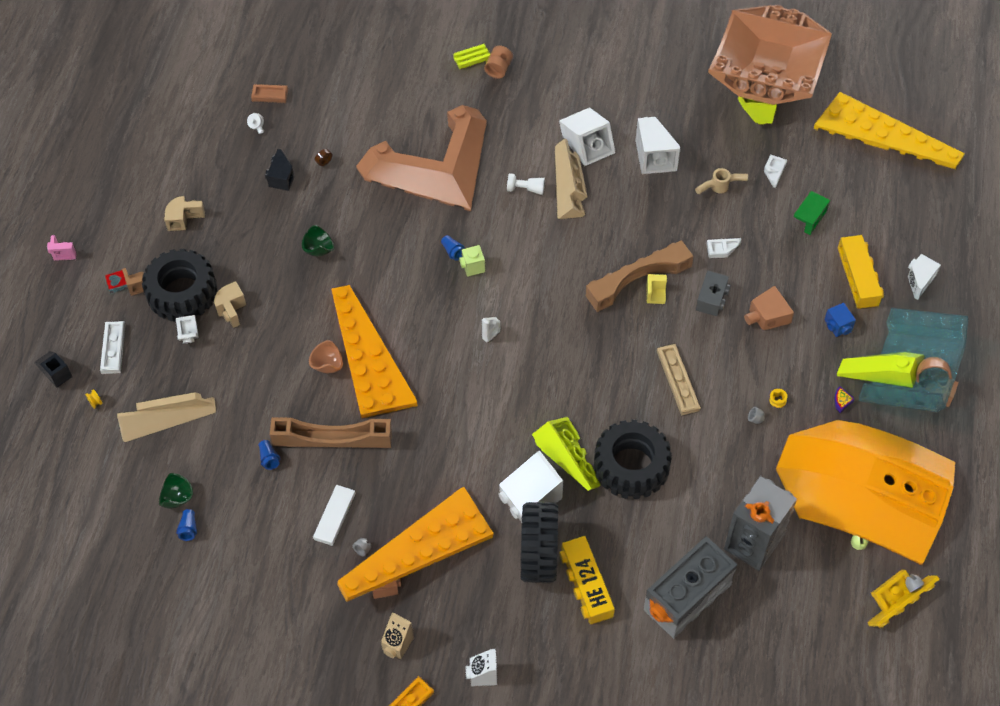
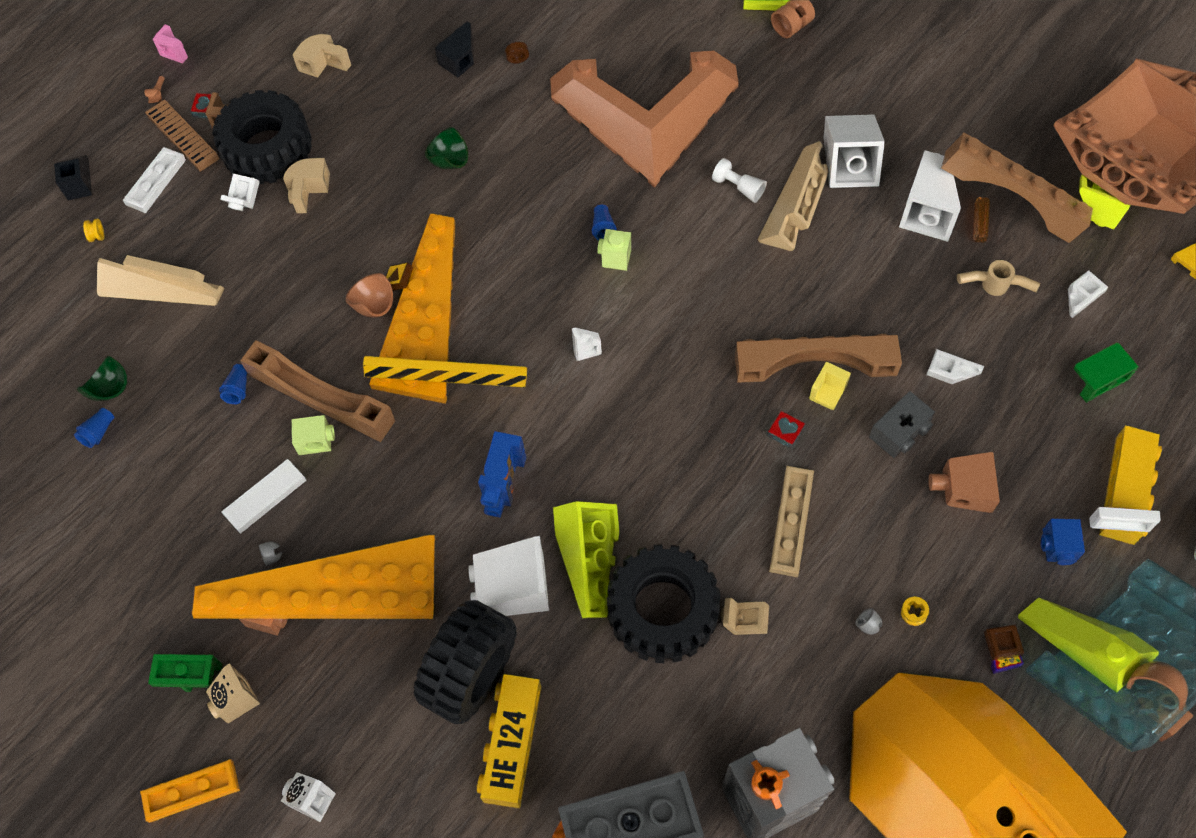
camera: 30 degrees right, 5 degrees up
none -> nougat hand [145,76,165,103]
none -> medium nougat tile [145,100,220,172]
none -> green panel [148,654,223,692]
none -> yellowish green brick [292,415,335,455]
none -> yellow tile [363,356,527,387]
none -> reddish brown tile [386,262,413,291]
none -> blue hips [478,431,526,517]
none -> tan bracket [721,598,769,635]
none -> tile [767,411,805,449]
none -> medium nougat arch [941,132,1093,243]
none -> clear orange axle [973,197,990,243]
none -> reddish brown tile [984,624,1024,661]
none -> white tile [1089,507,1161,532]

